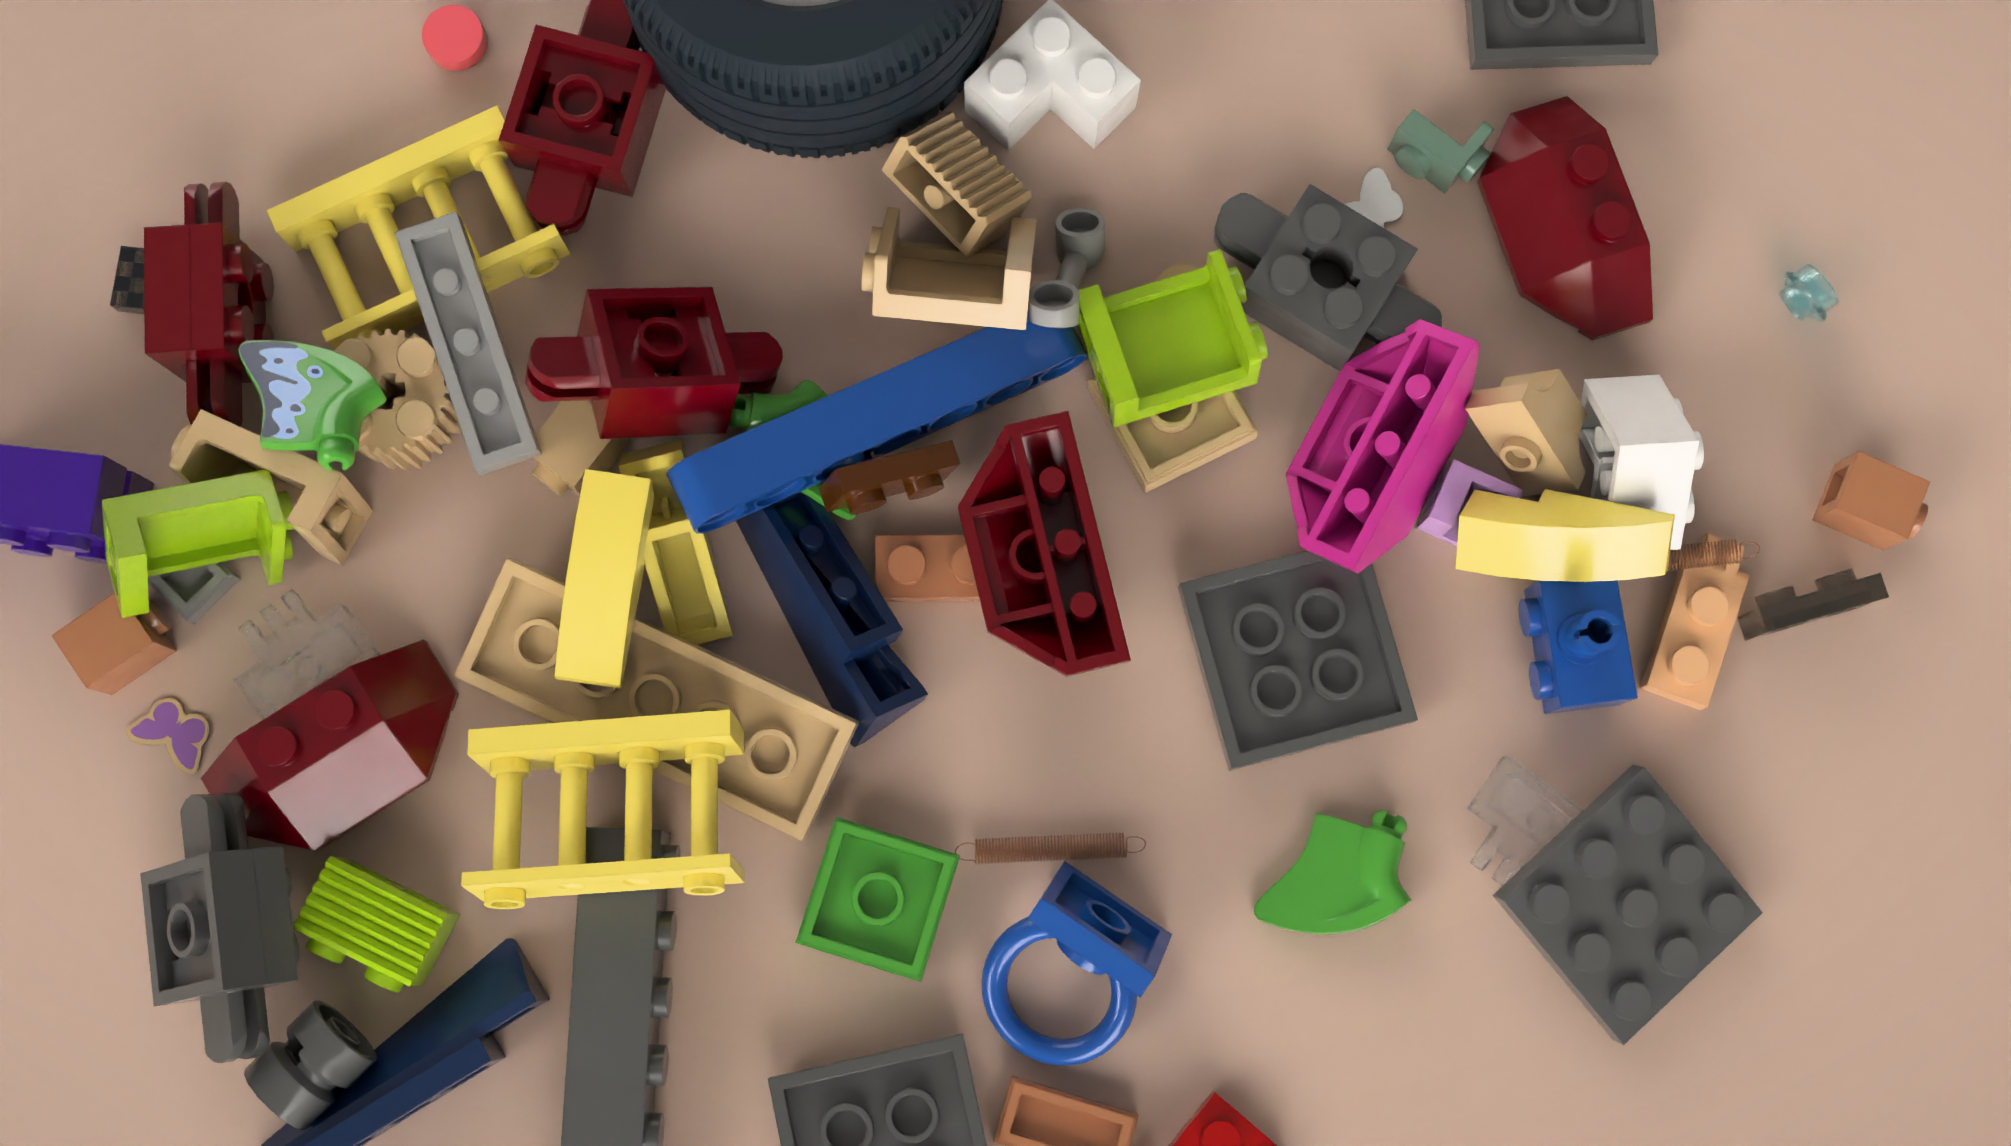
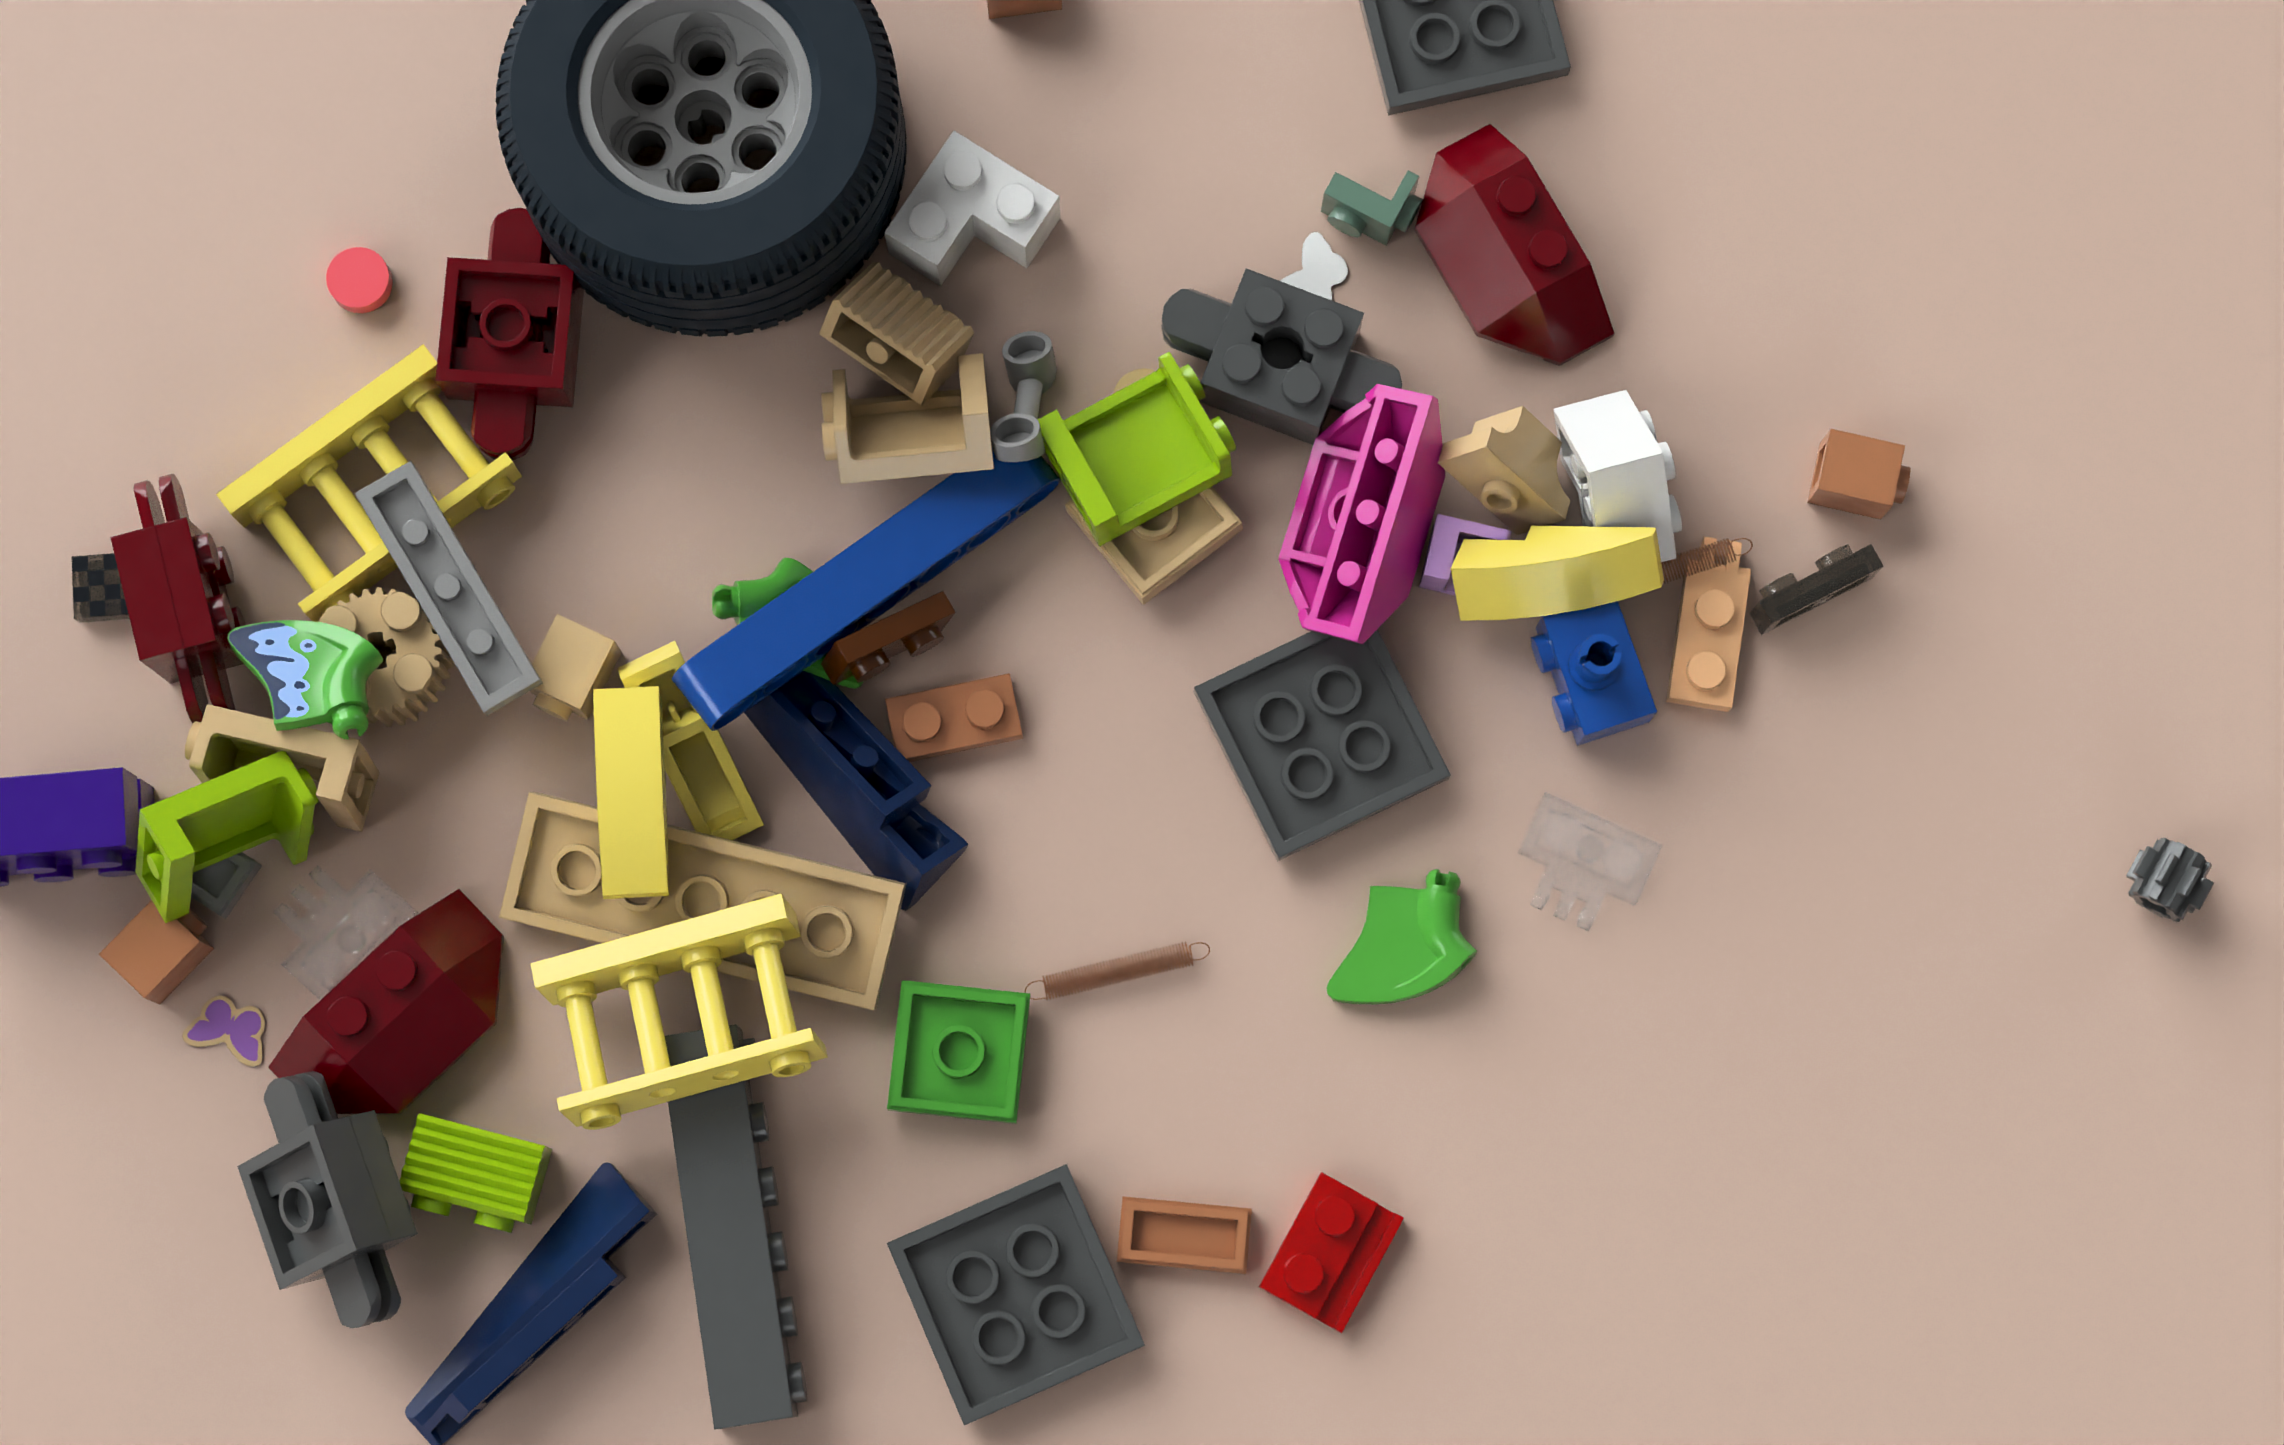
camera: 10 degrees left, 0 degrees up
dark grey wheel [244,1000,377,1130] -> none
dark red brick [525,287,783,439] -> none
dark red wedge [958,411,1131,677] -> none
blue tile [982,861,1172,1066] -> none
dark grey plate [1492,765,1763,1045] -> none
clear light blue plate [1779,264,1839,322] -> none

